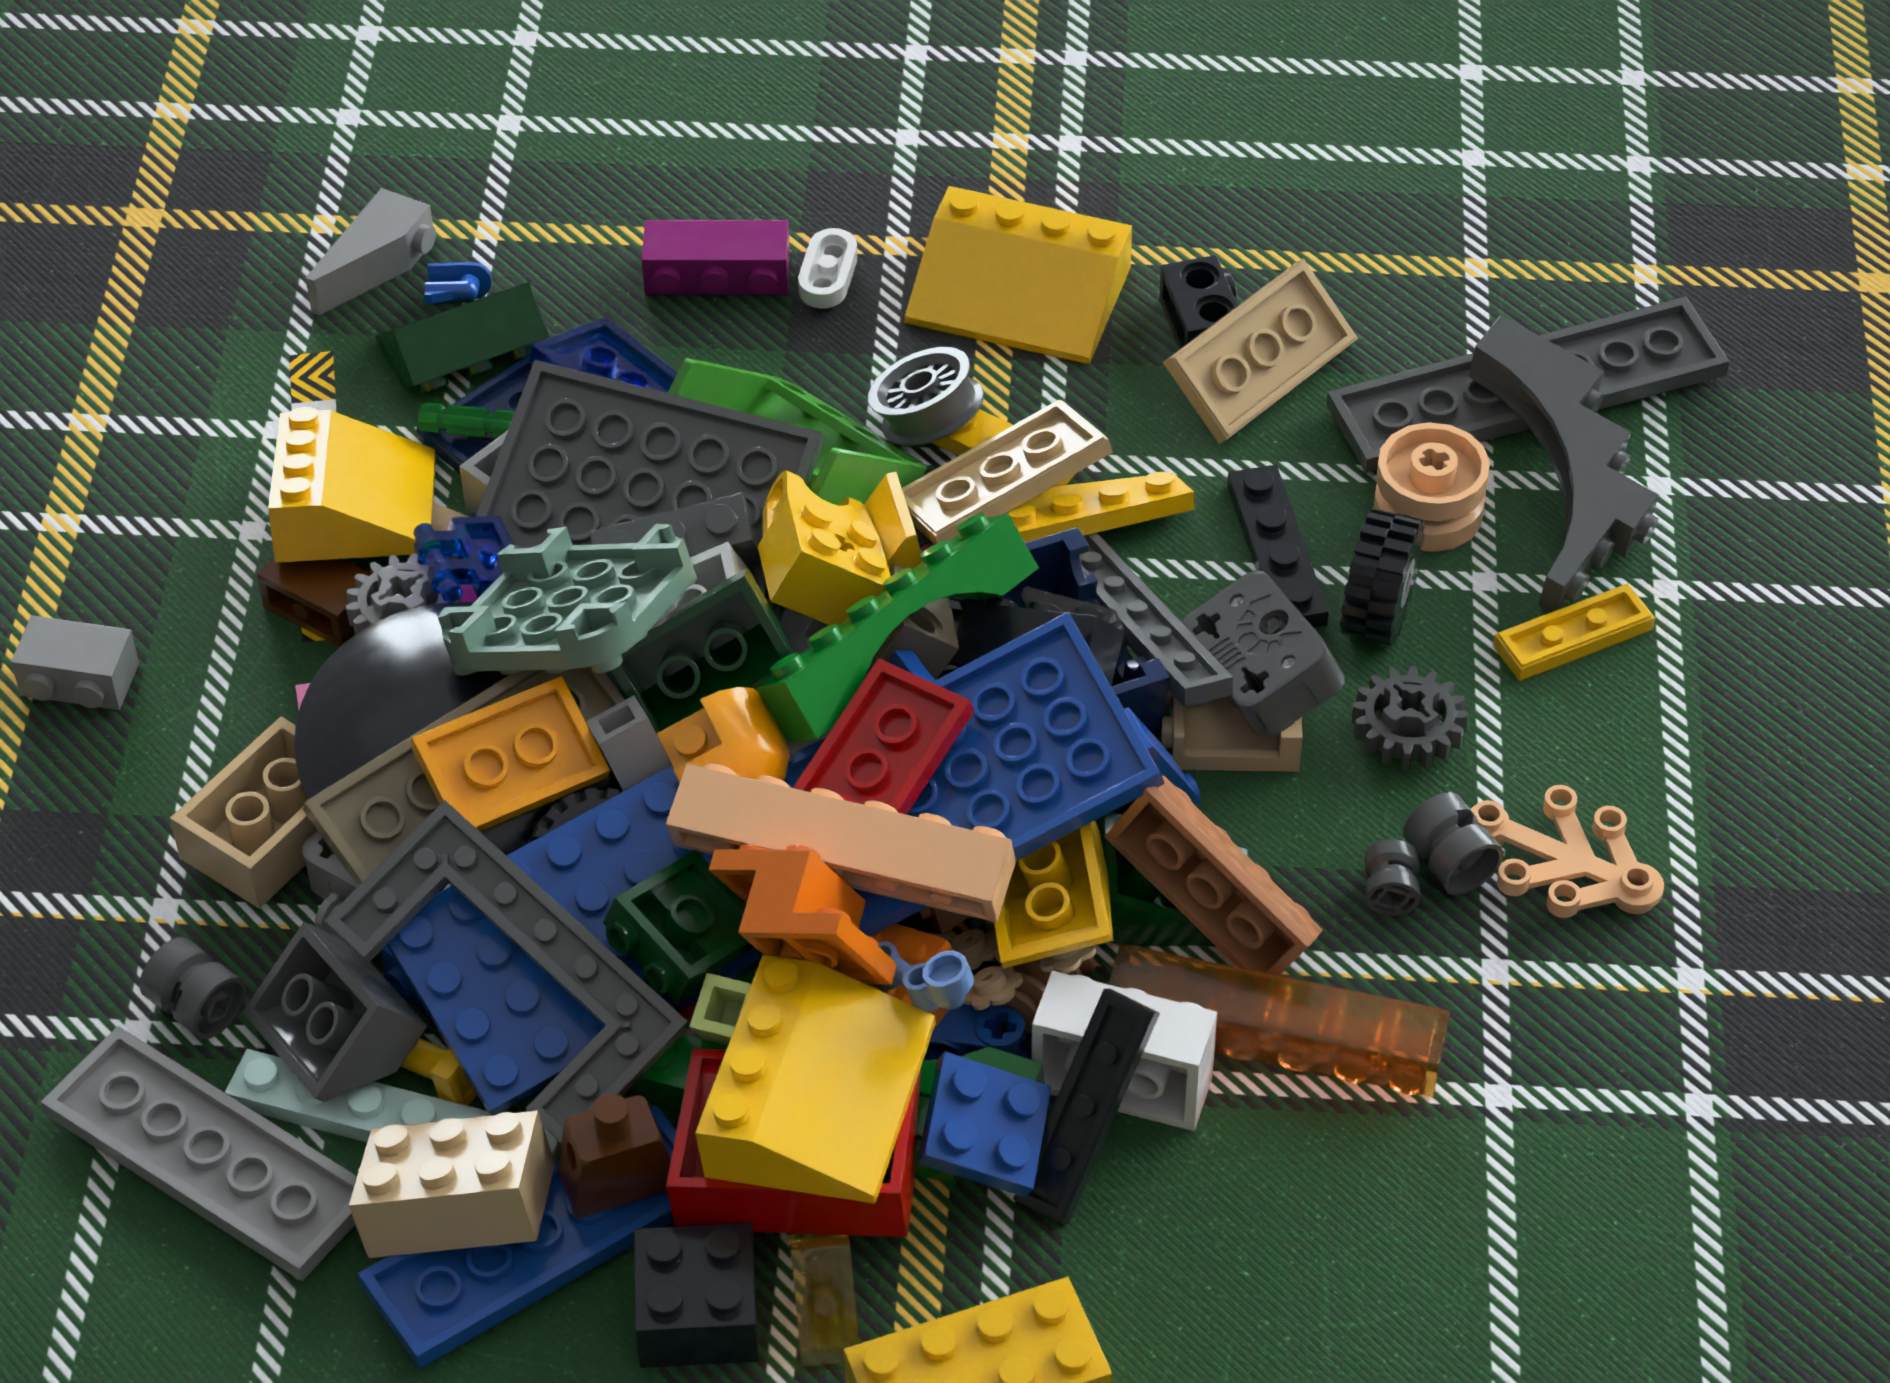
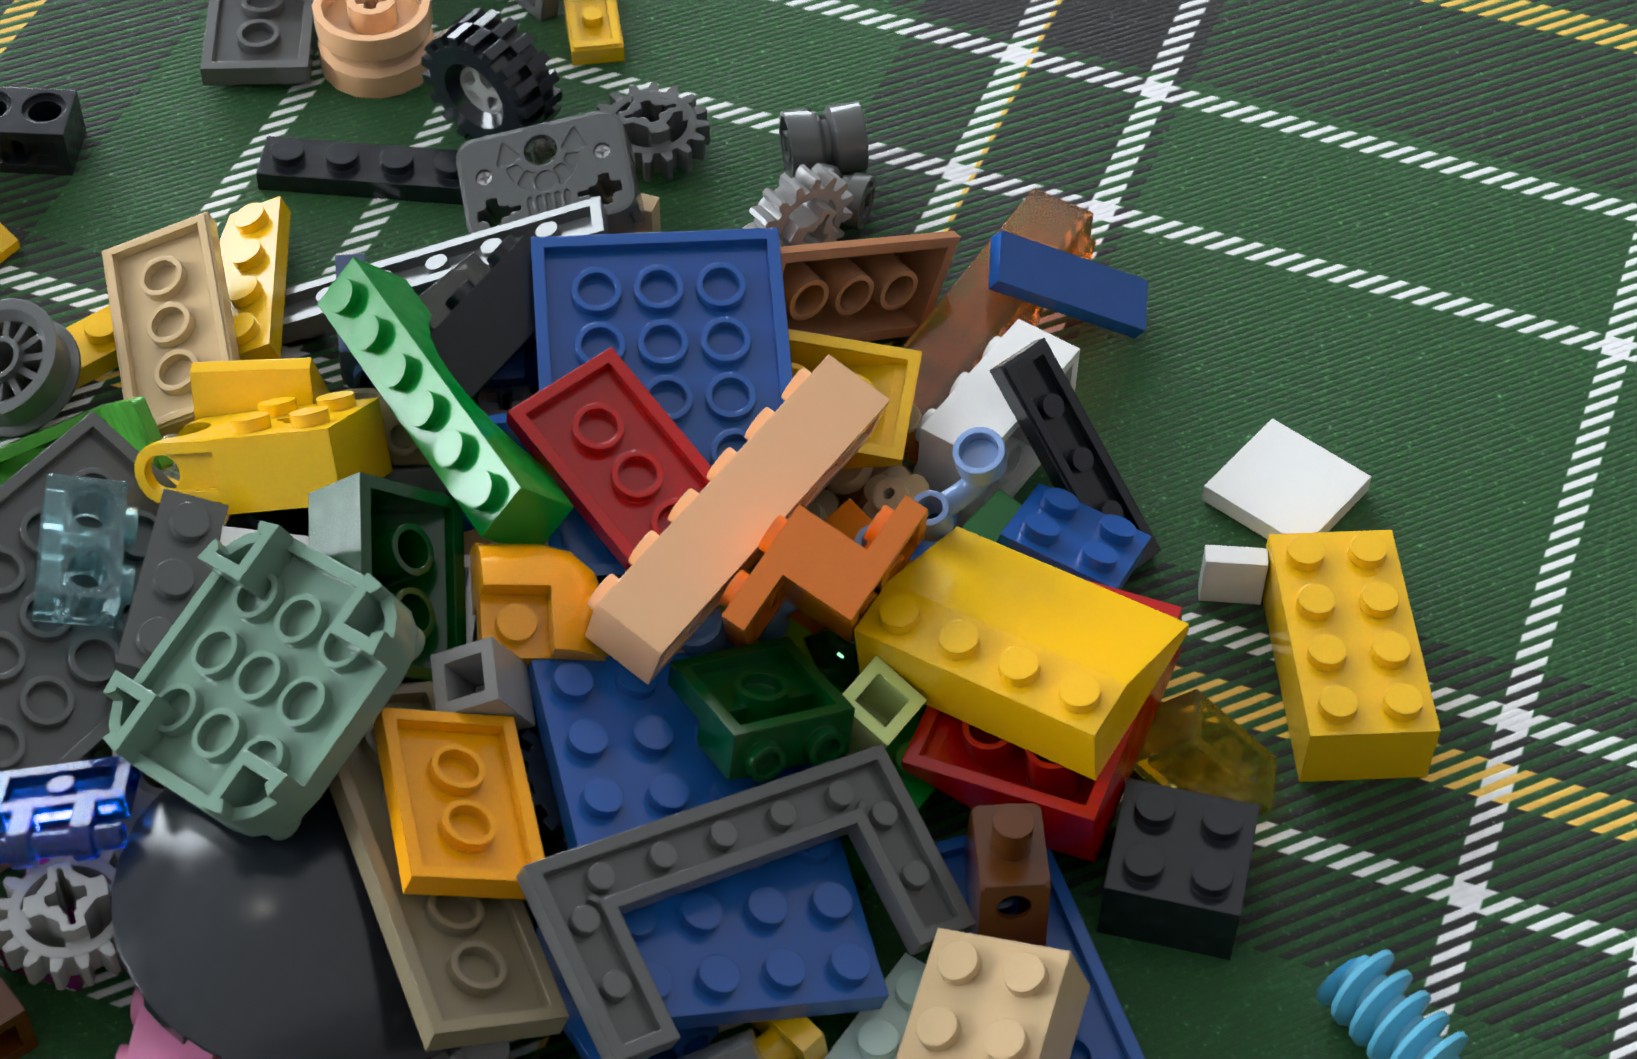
camera: 75 degrees left, 0 degrees up
tan tile [1163,258,1358,443] -> none
light nougat plant [1471,785,1664,918] -> none
none -> clear light blue brick [32,473,138,628]
none -> light grey gear [742,163,854,247]
none -> blue tile [988,230,1148,338]
none -> white tile [1198,545,1268,605]
none -> white tile [1202,418,1372,539]

